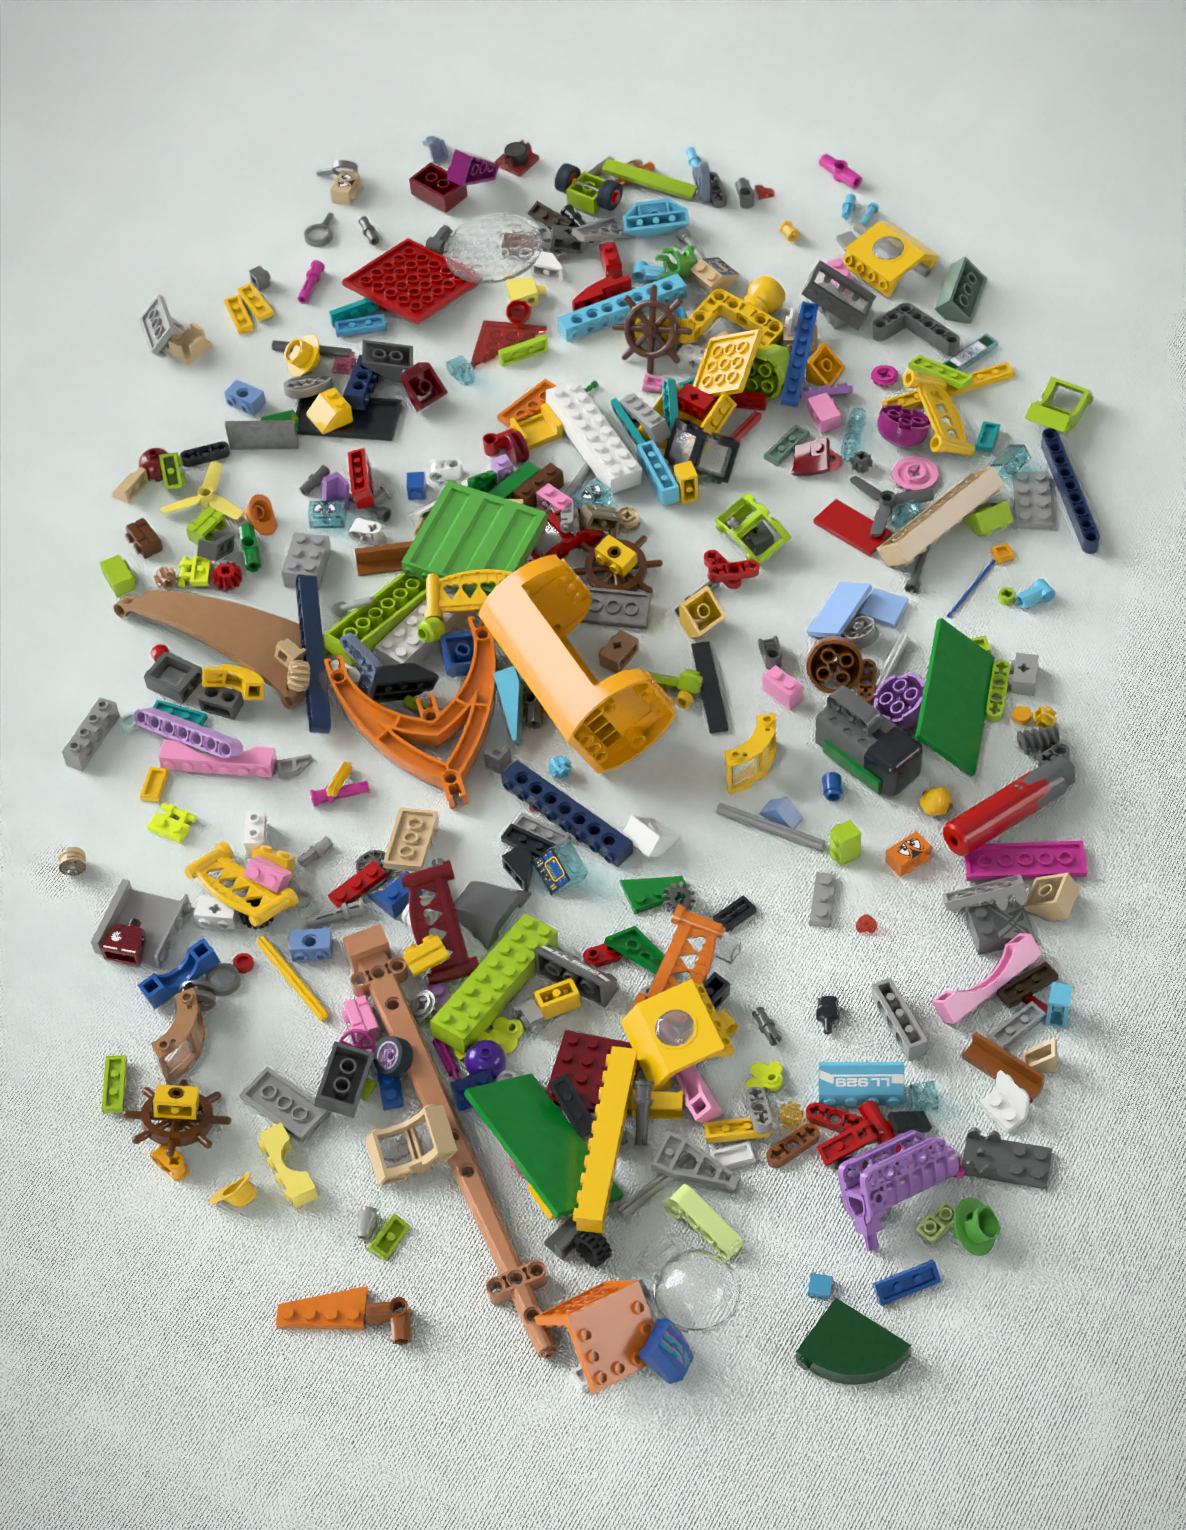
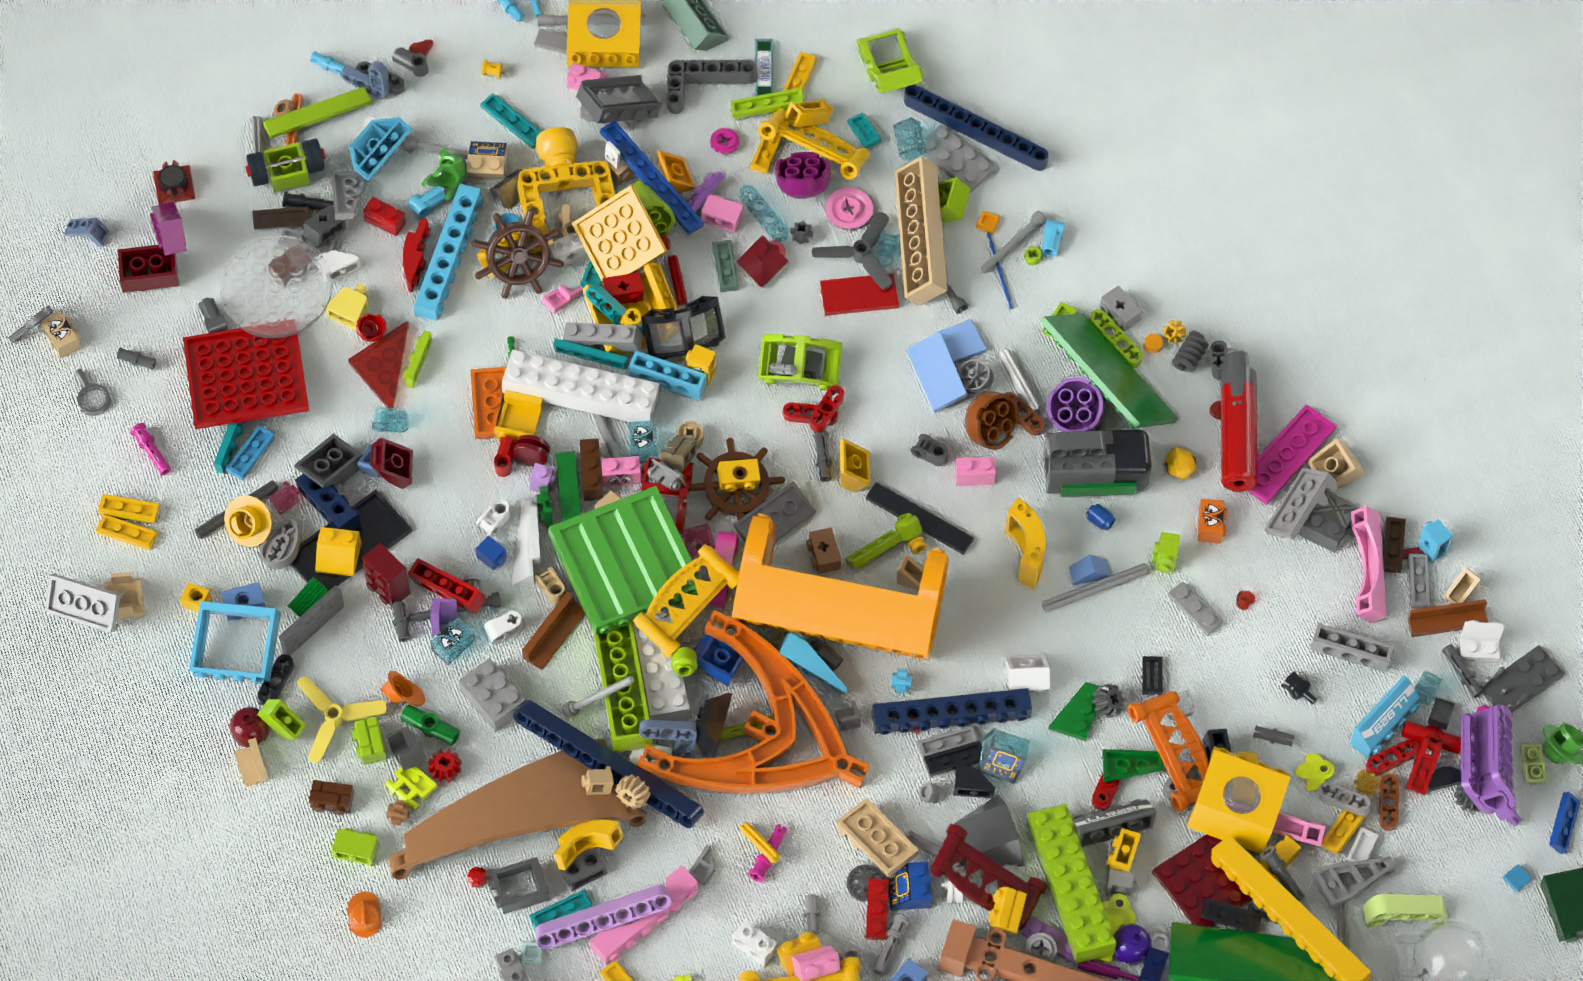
camera: 55 degrees left, 10 degrees up
flat silver plate [249,265,271,292] -> none
none -> yellow brick [180,582,213,612]
none -> medium azure window [189,601,281,684]
none -> orange piece [348,892,381,938]
none -> dark red brick [362,543,410,608]
none -> teal tile [480,93,542,149]
none -> yellow gear [621,308,641,326]
none -> yellow window [785,98,834,127]
none -> light grey tile [919,782,939,803]
none -> light grey piece [981,211,1047,272]
none -> dark grey pin [1442,644,1484,698]

